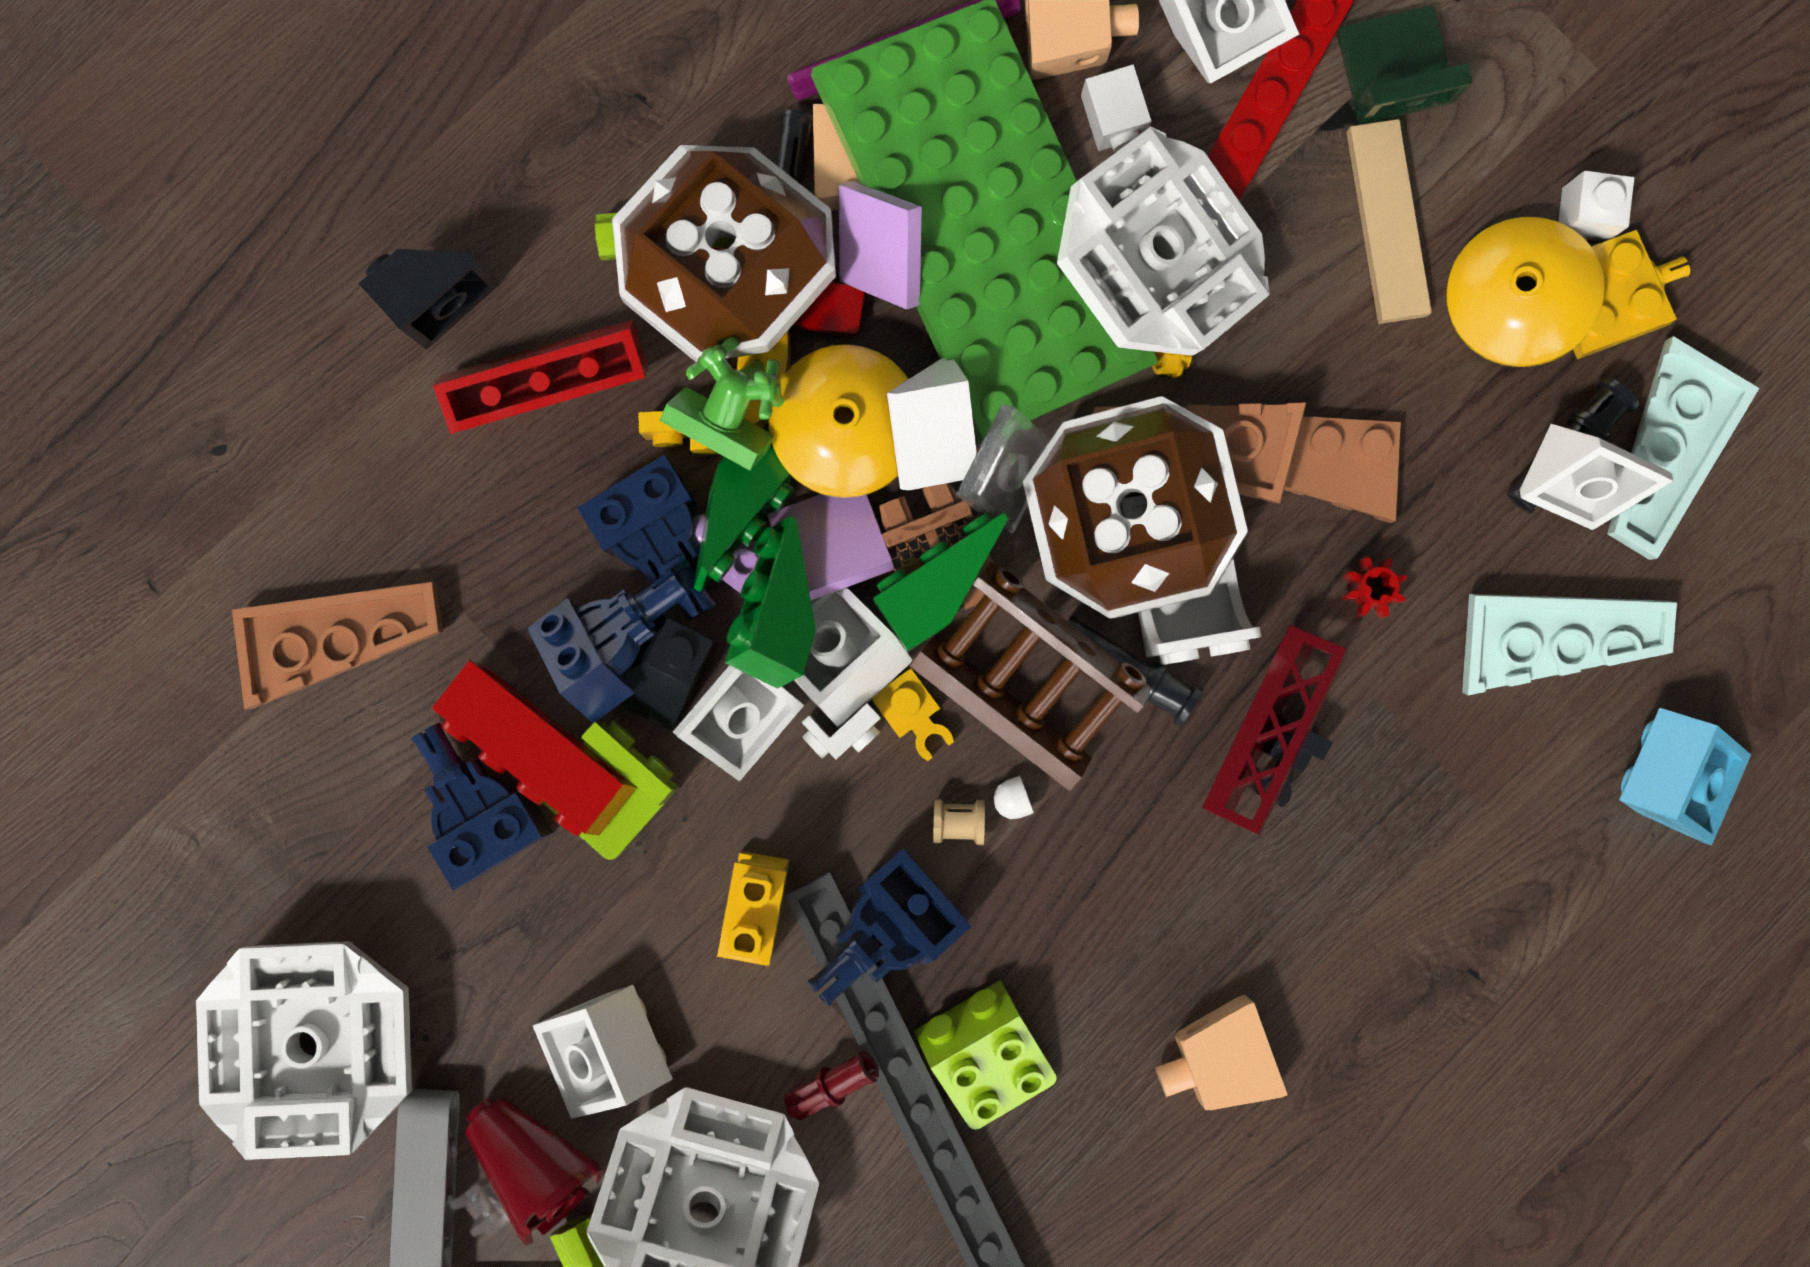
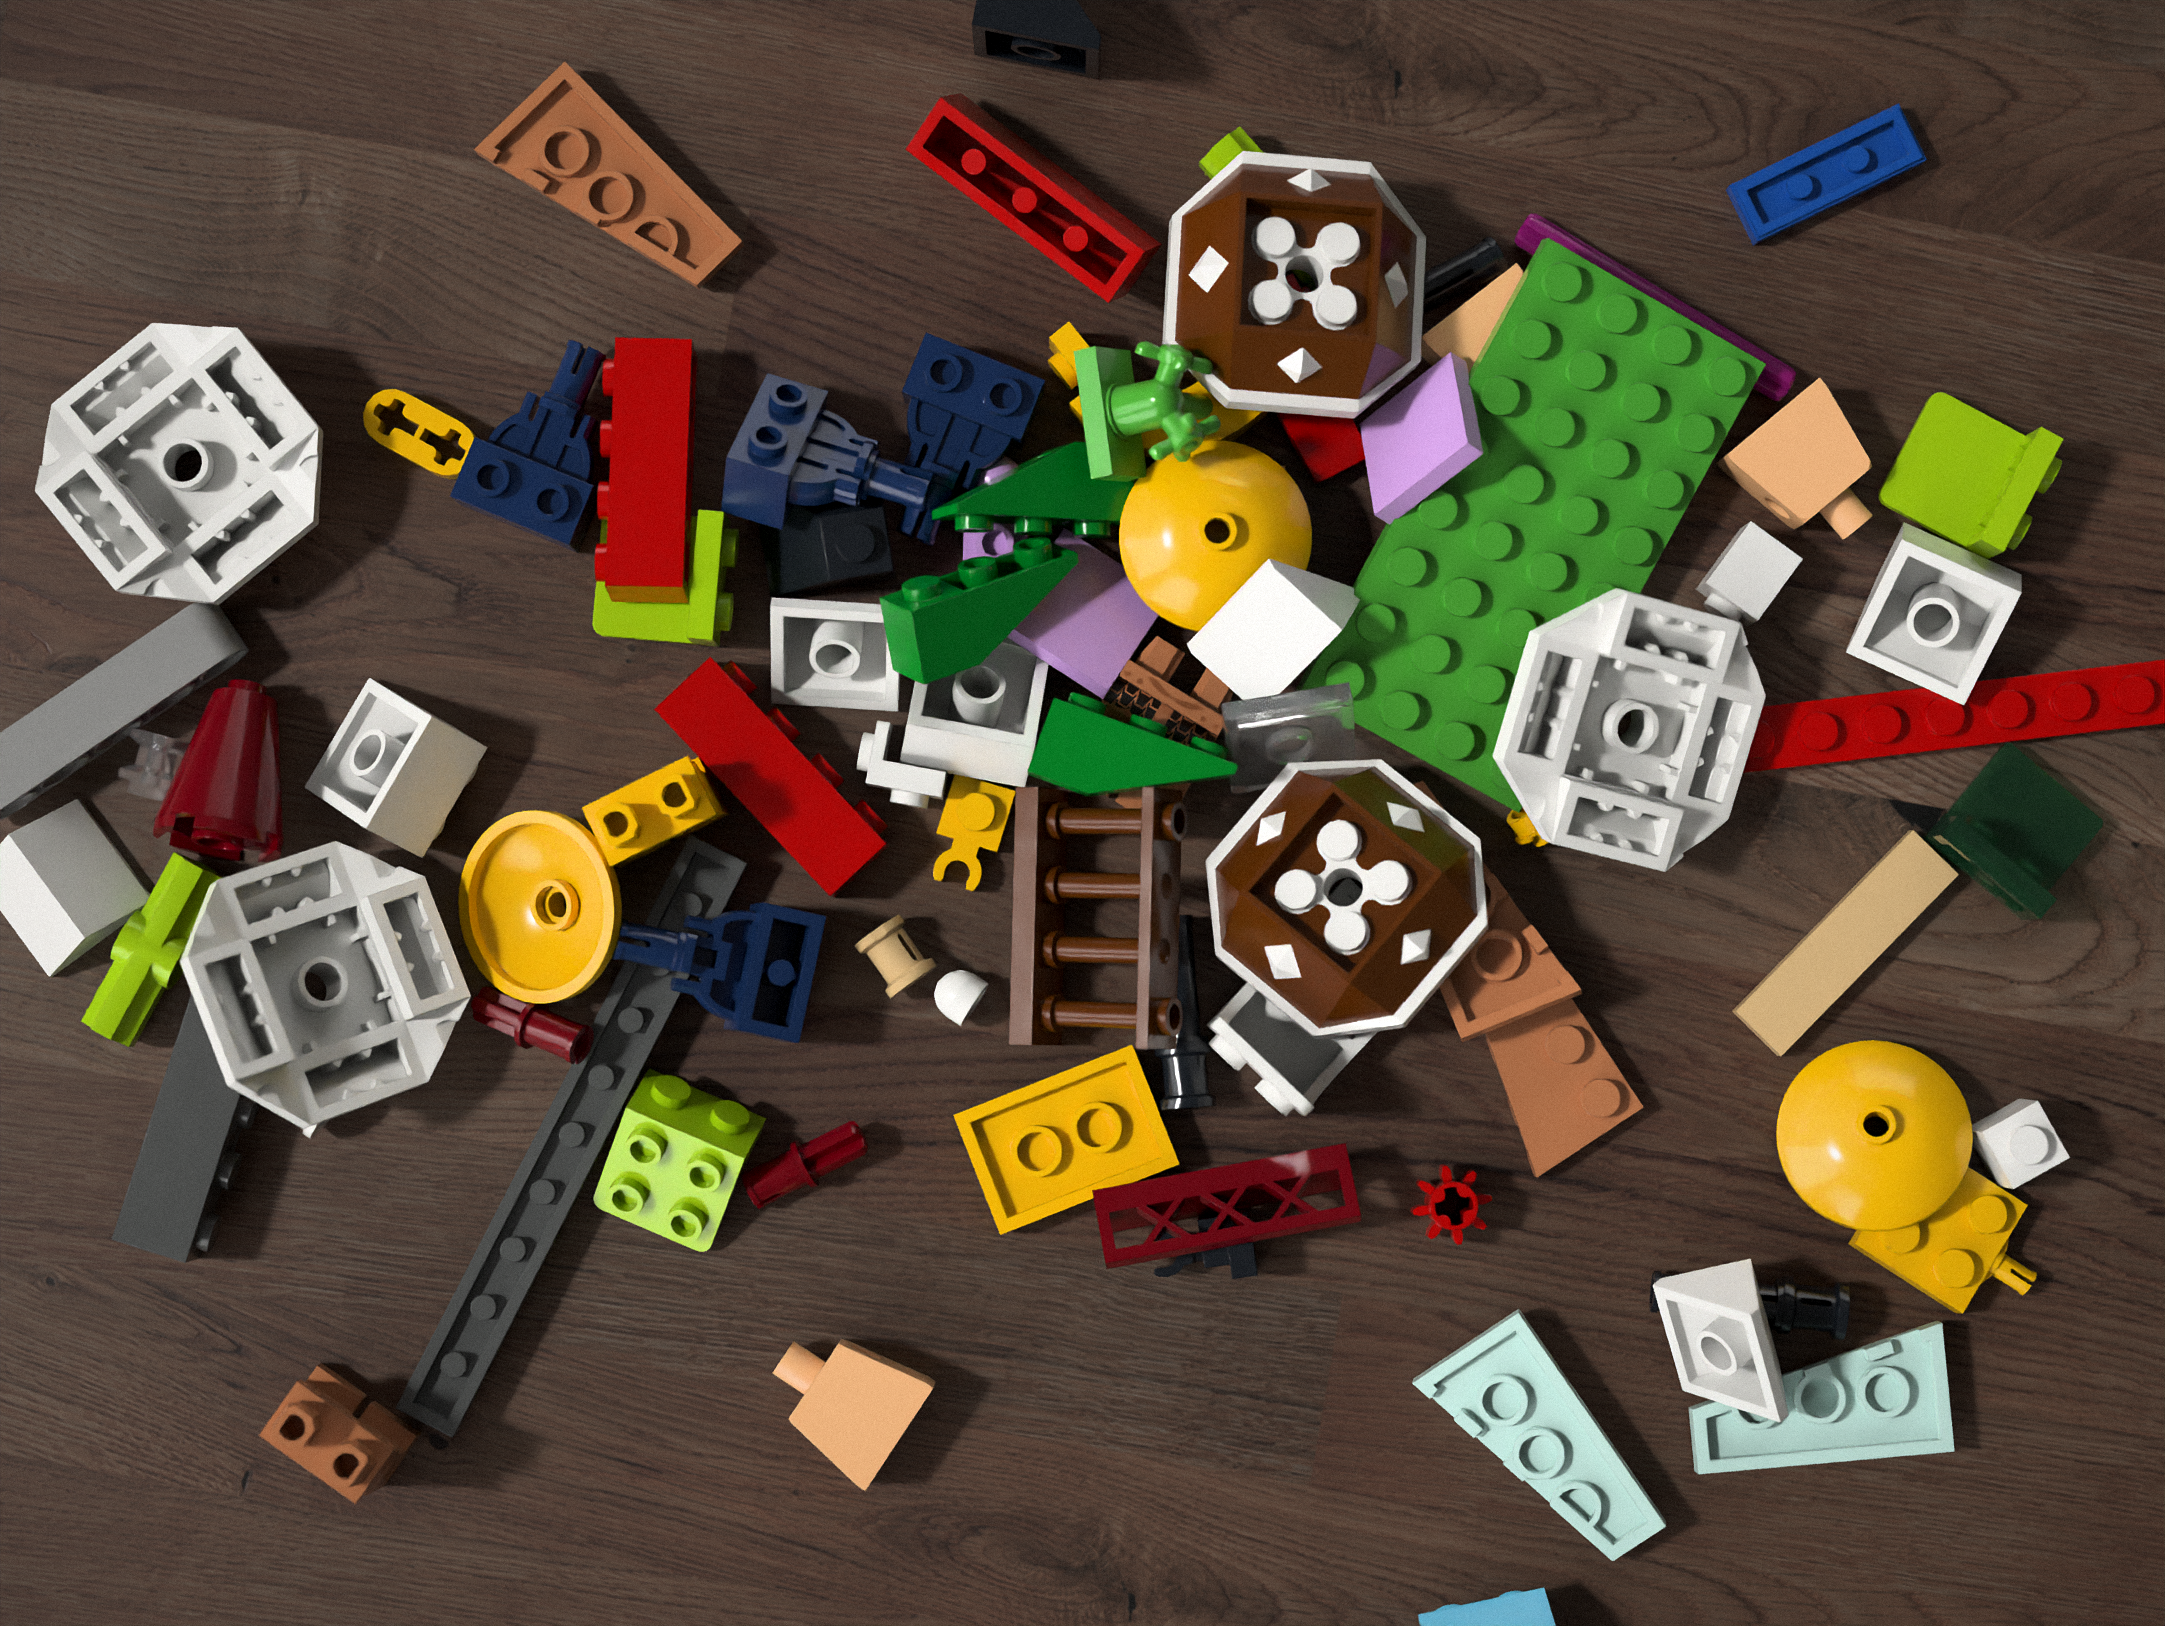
camera: 50 degrees right, 0 degrees up
none -> yellow beam [363,389,477,480]
none -> yellow dish [458,810,622,1003]
none -> red brick [654,657,889,898]
none -> dark red axle [741,1121,868,1210]
none -> yellow plate [953,1044,1179,1235]

